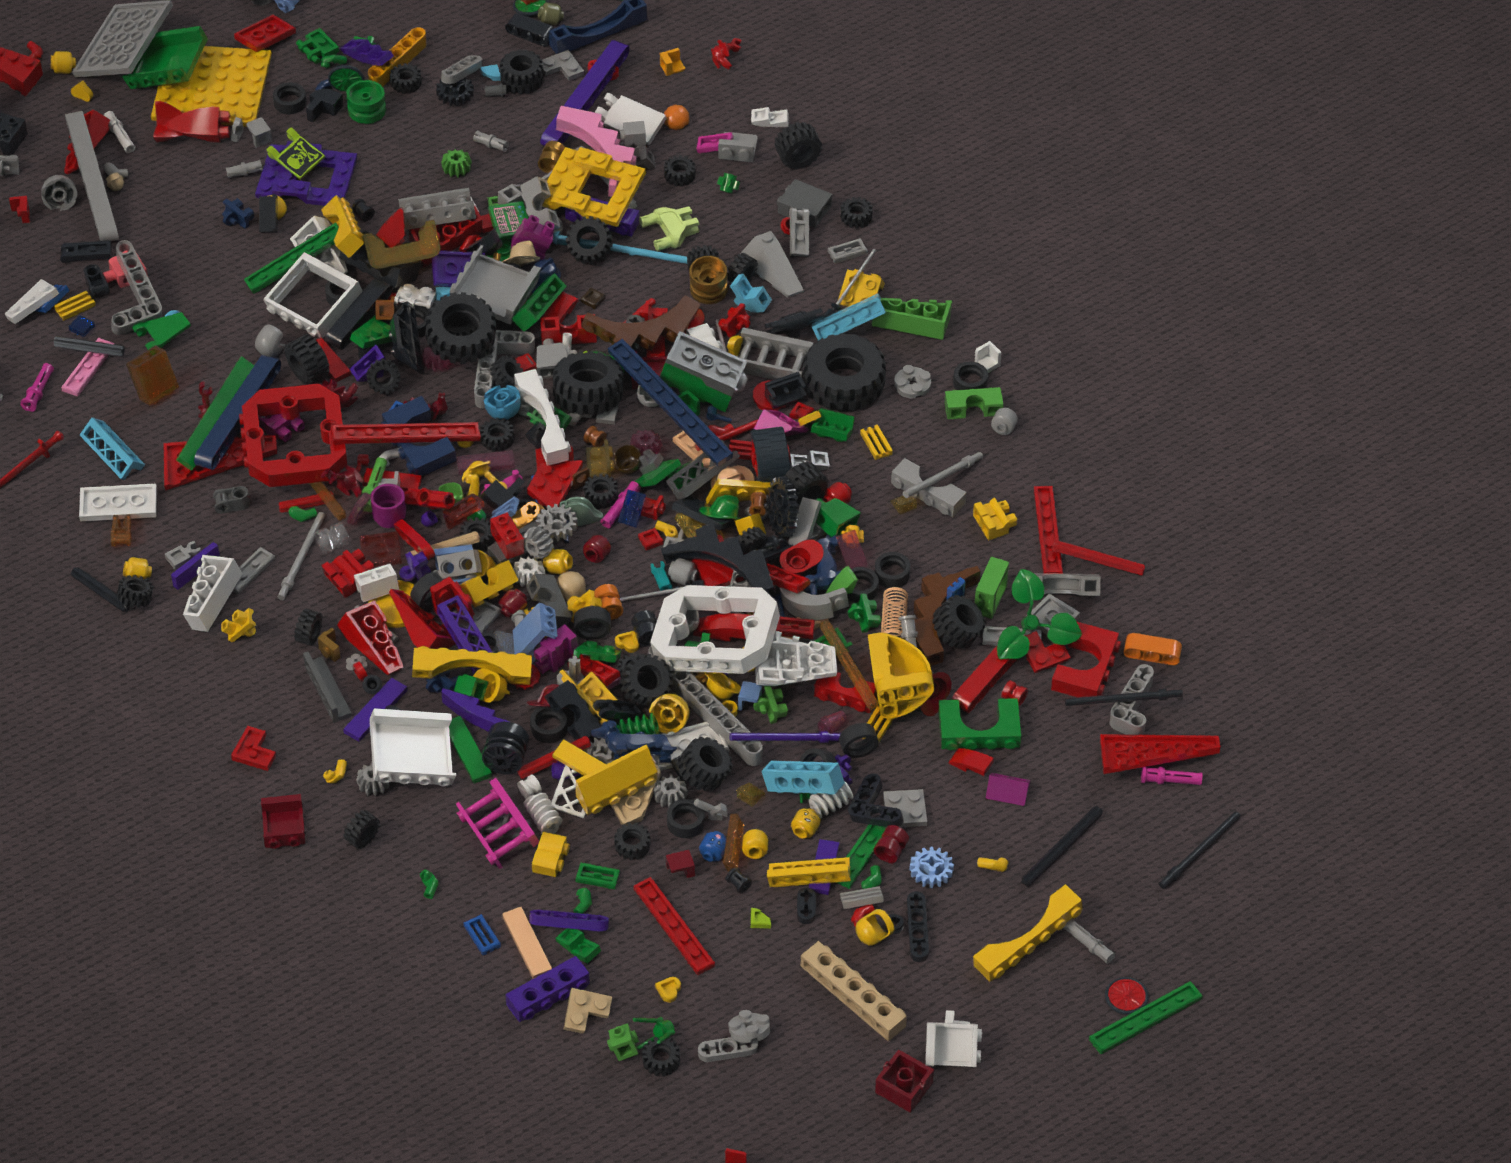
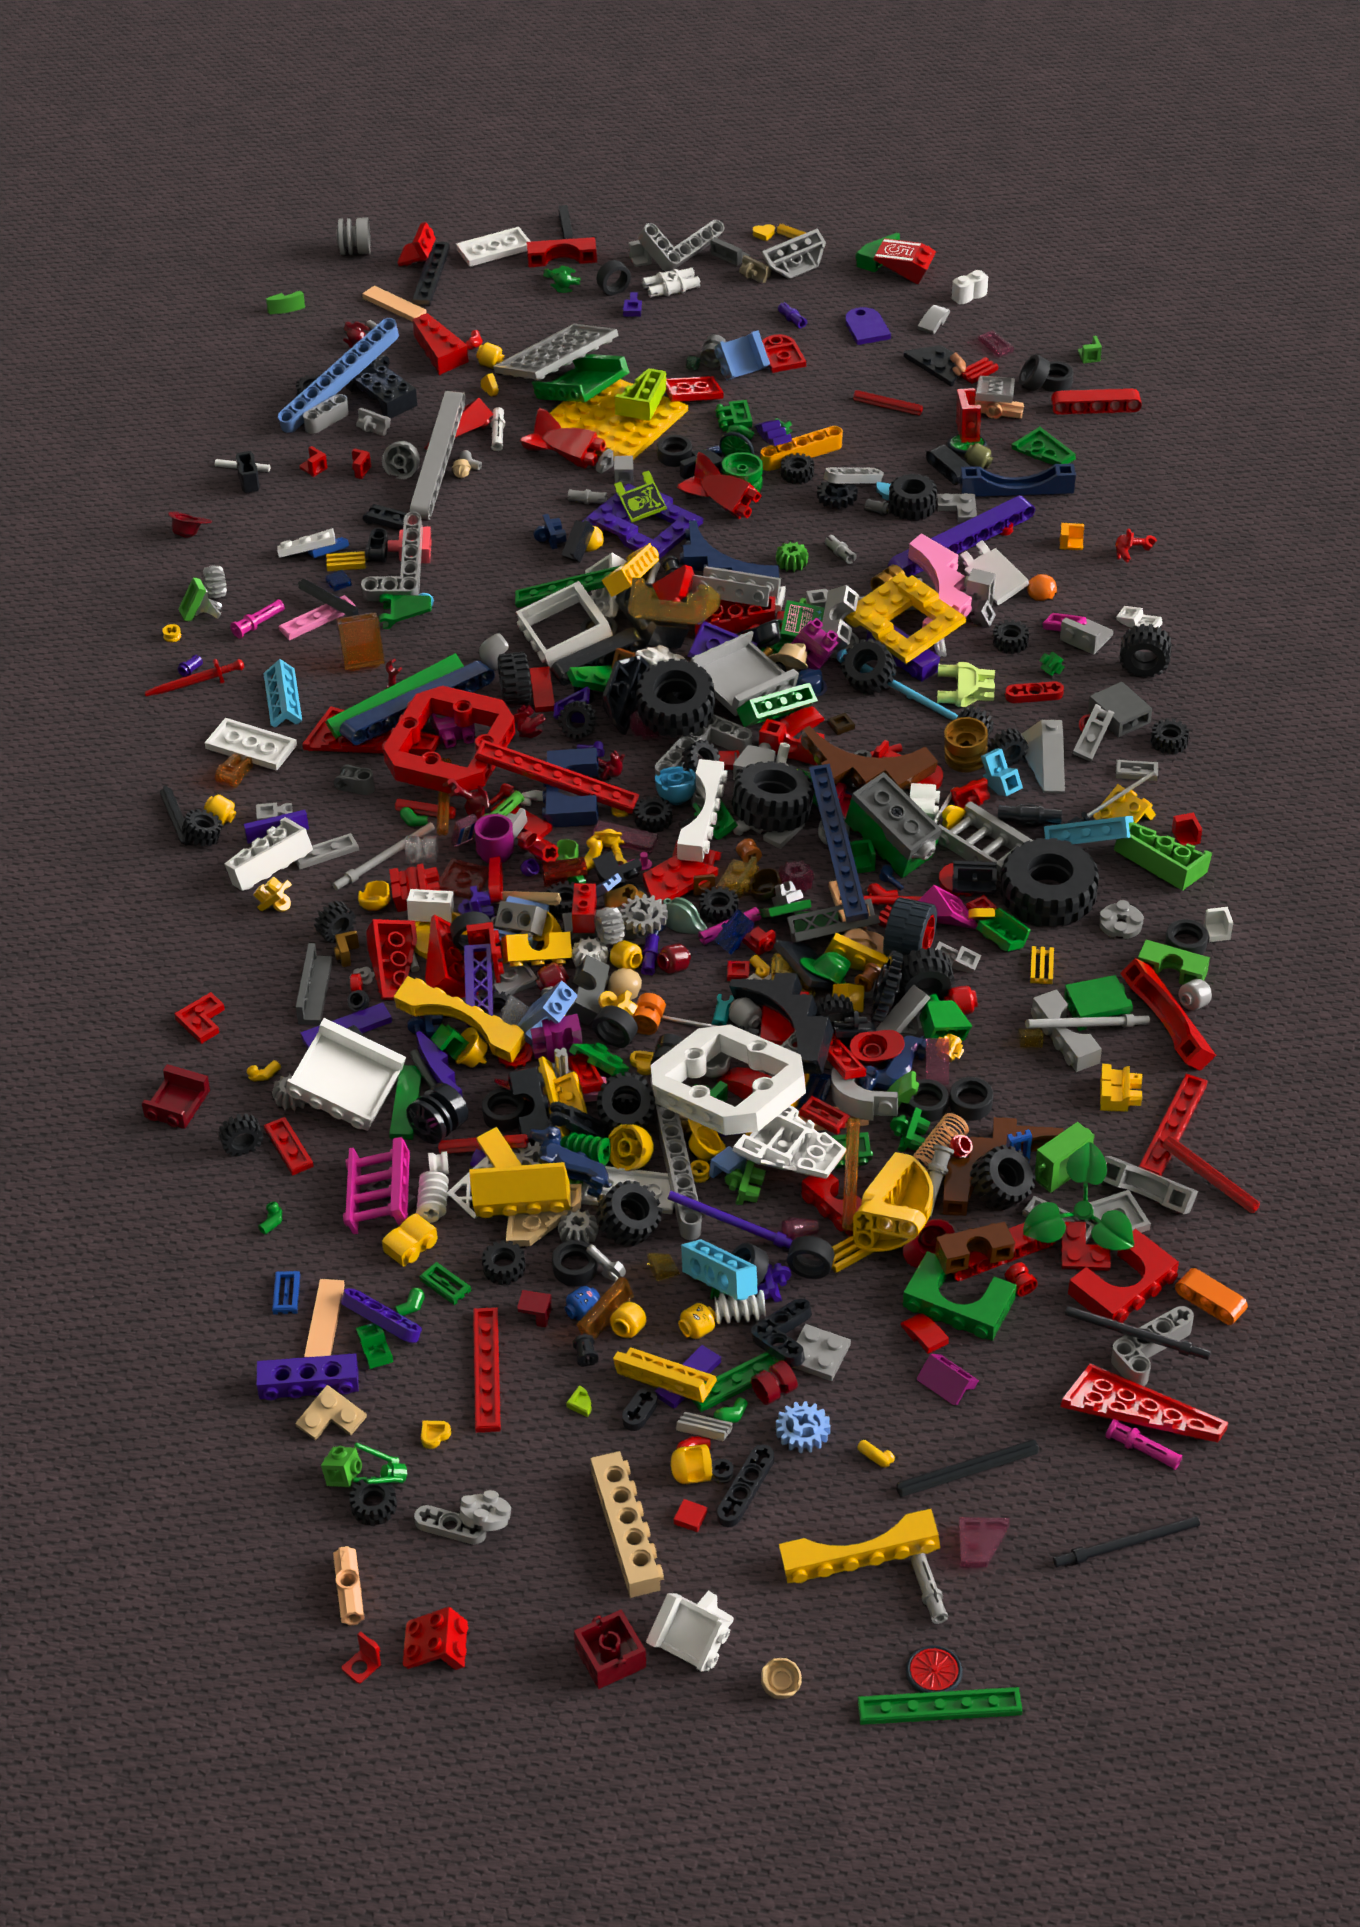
camera: 30 degrees right, 5 degrees down
none -> dark purple pin [178,654,203,677]
none -> red tile [264,1117,314,1176]
none -> light nougat piece [333,1546,364,1626]
none -> yellow hair [358,881,390,911]
none -> red bracket [403,1607,468,1670]
none -> pearl dark grey bar [409,1049,437,1088]
none -> dark purple hand [577,741,605,757]
none -> lime wedge [615,368,666,421]
none -> dark purple pin [641,934,659,975]
none -> red tile [674,1499,708,1532]
none -> red hips [677,452,762,519]
none -> dark blue arch [680,521,779,578]
none -> clear green hinge [686,356,701,371]
none -> tan hair [761,1658,802,1700]
none -> reddish brown arch [935,1222,1015,1274]
none -> red plate [948,1135,972,1158]
none -> clear pink wing [959,1517,1009,1568]
none -> red beam [1005,681,1064,703]
none -> green panel [1064,975,1133,1031]
none -> red arch [1120,958,1217,1070]
none -> red panel [1172,812,1202,846]

